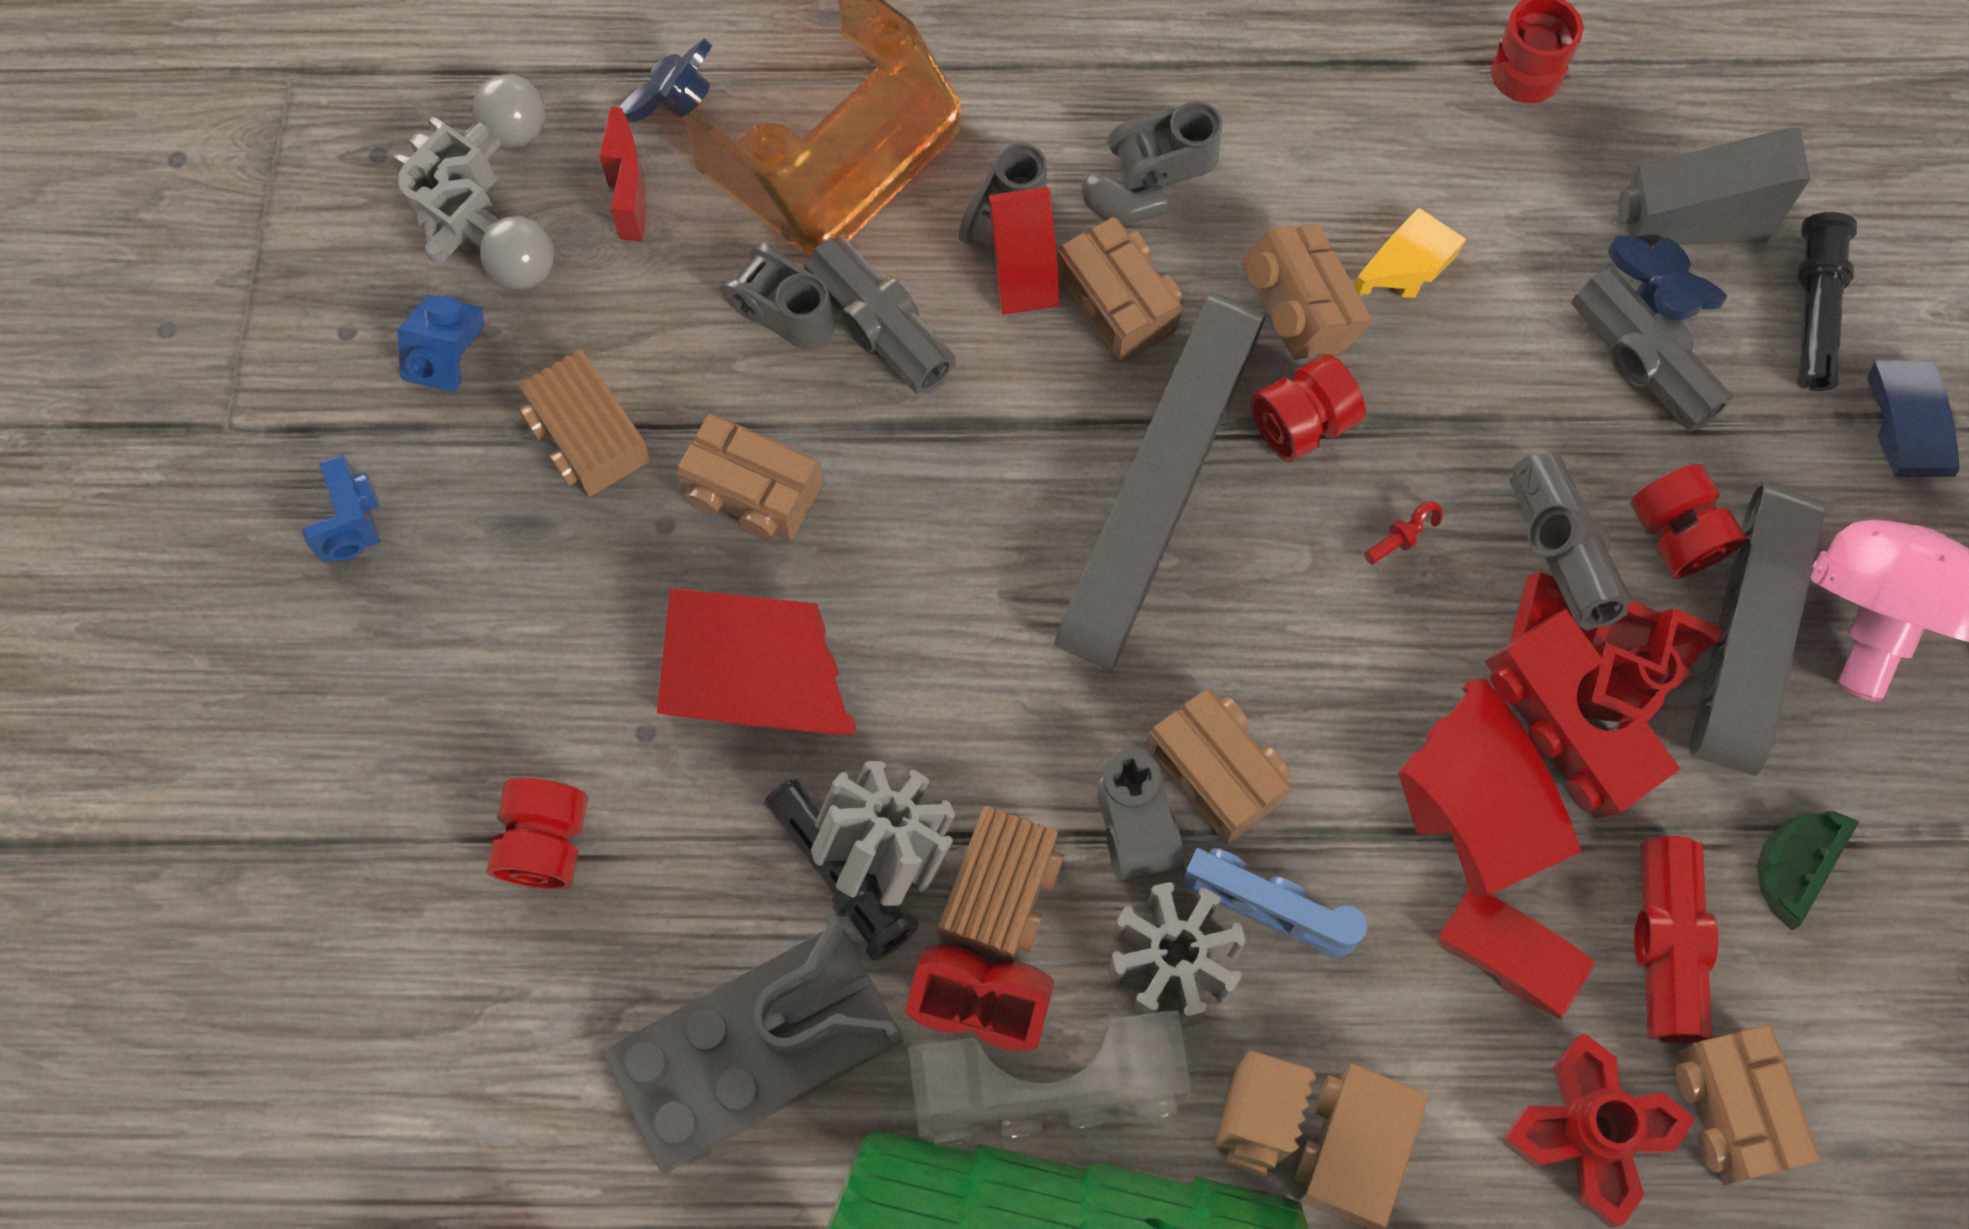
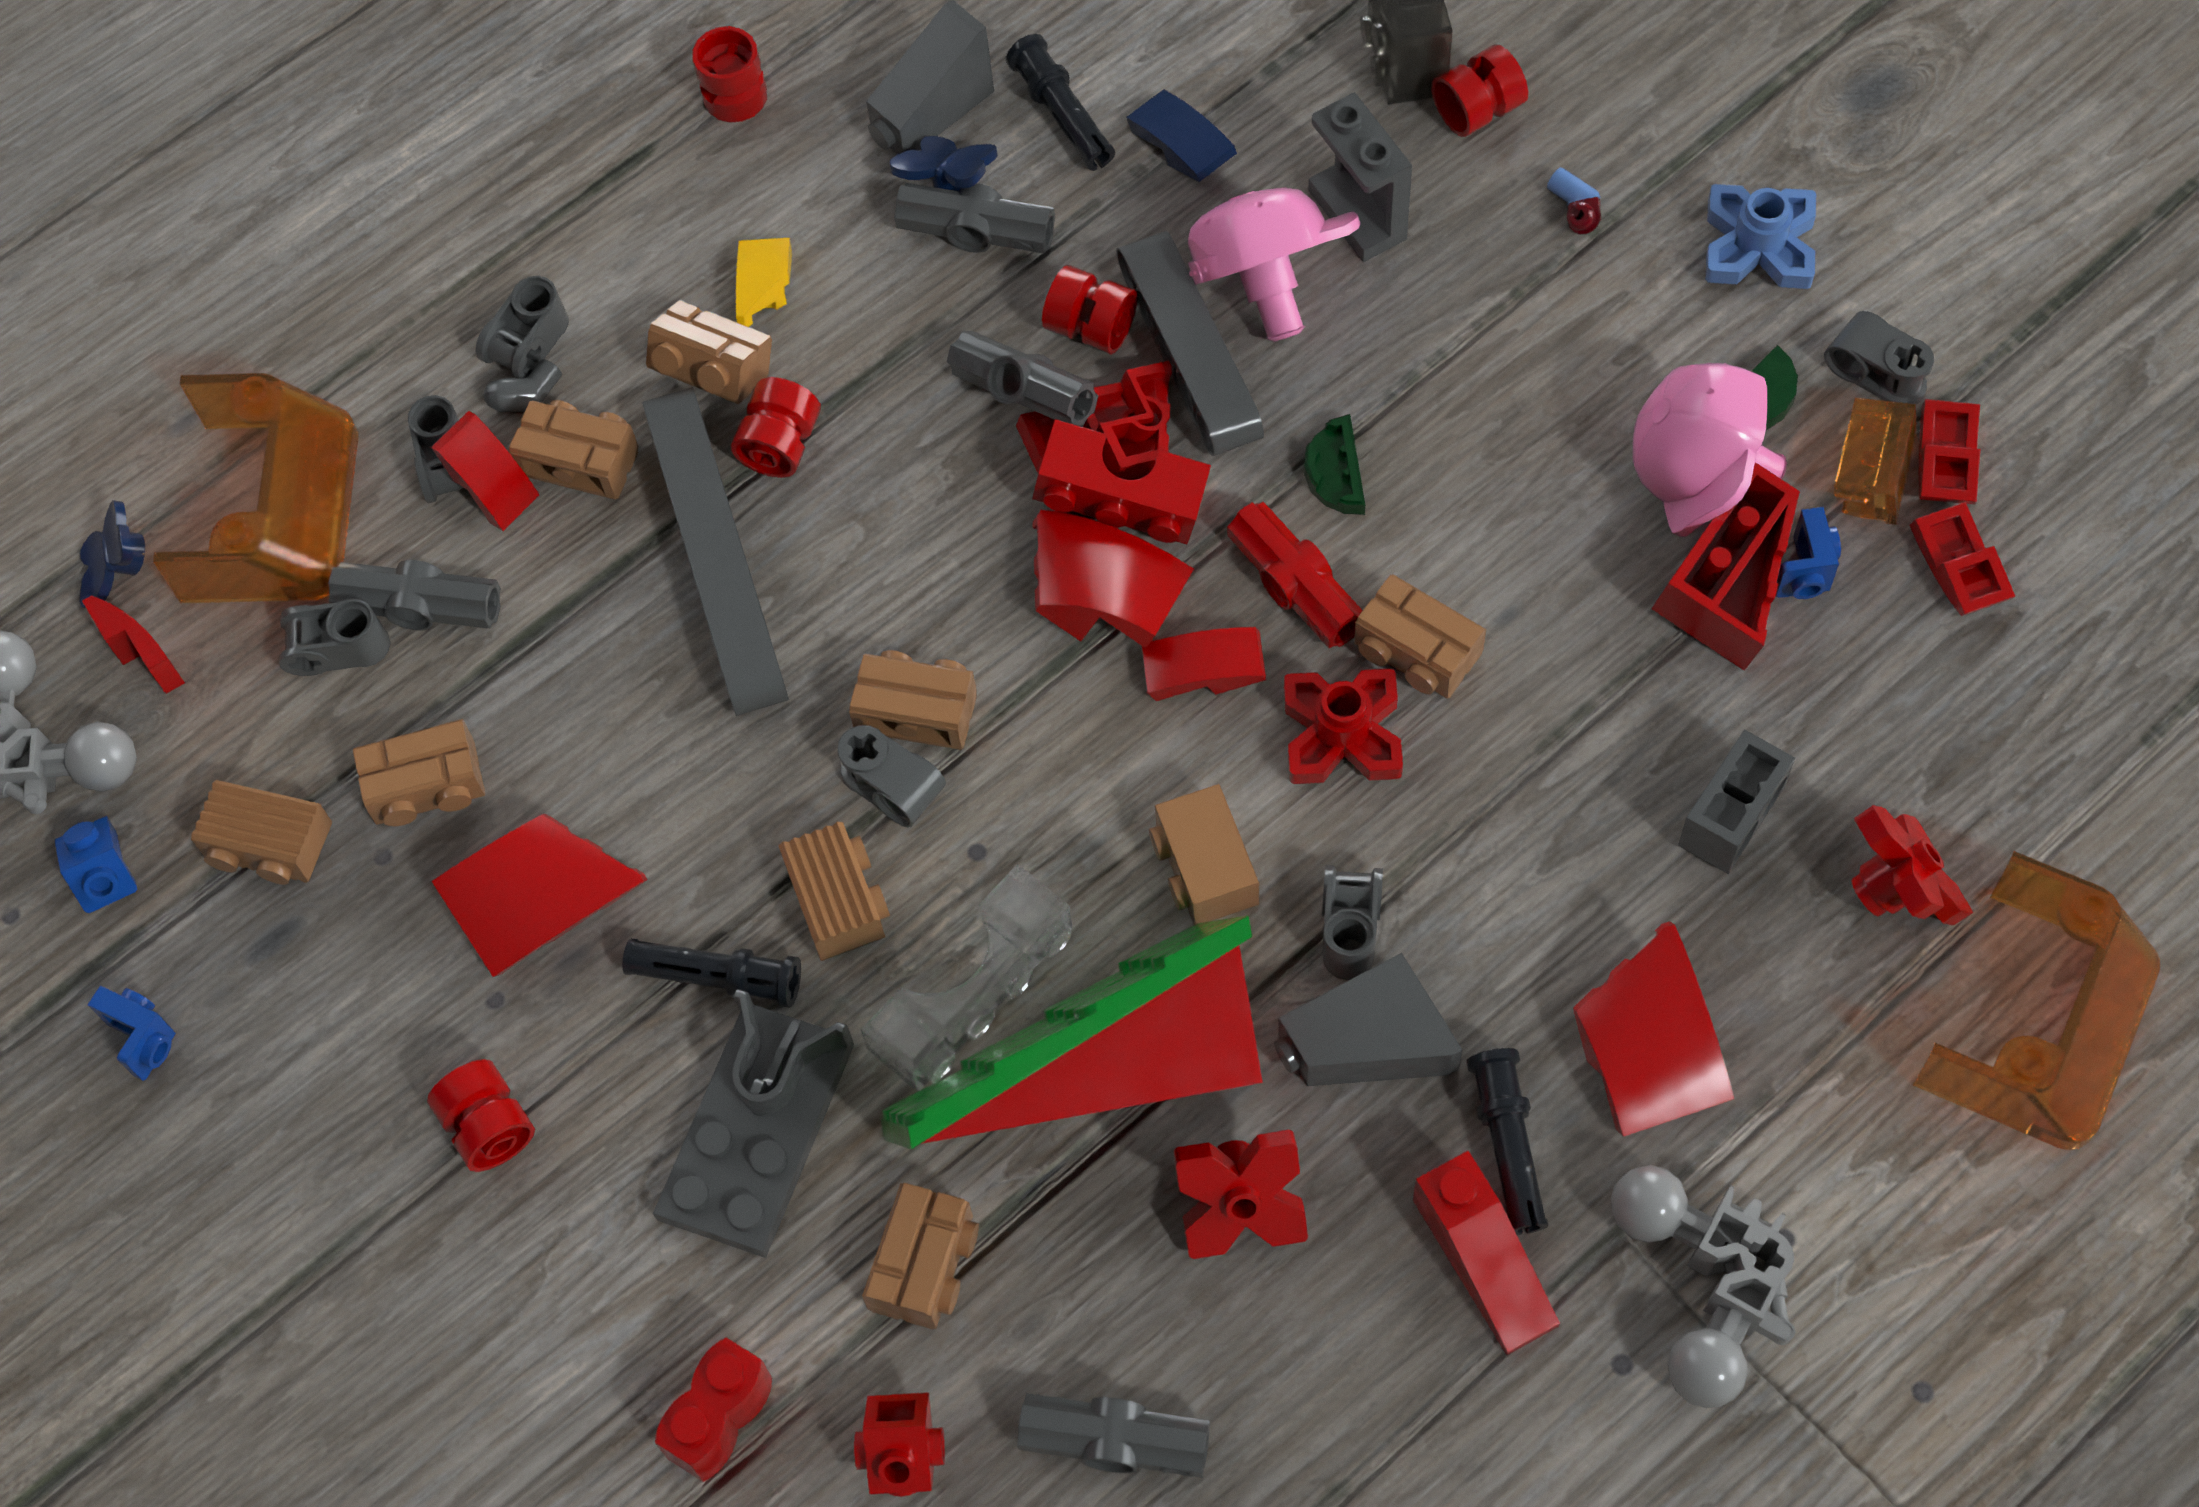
camera: 35 degrees left, 5 degrees down
light grey gear [811,761,955,906] -> none
red brick [905,944,1055,1051] -> none
light grey gear [1108,882,1246,1027] -> none
medium blue plate [1180,848,1368,958] -> none
medium nougat brick [1213,1051,1316,1176] -> none
red hand [1364,501,1443,565] -> none

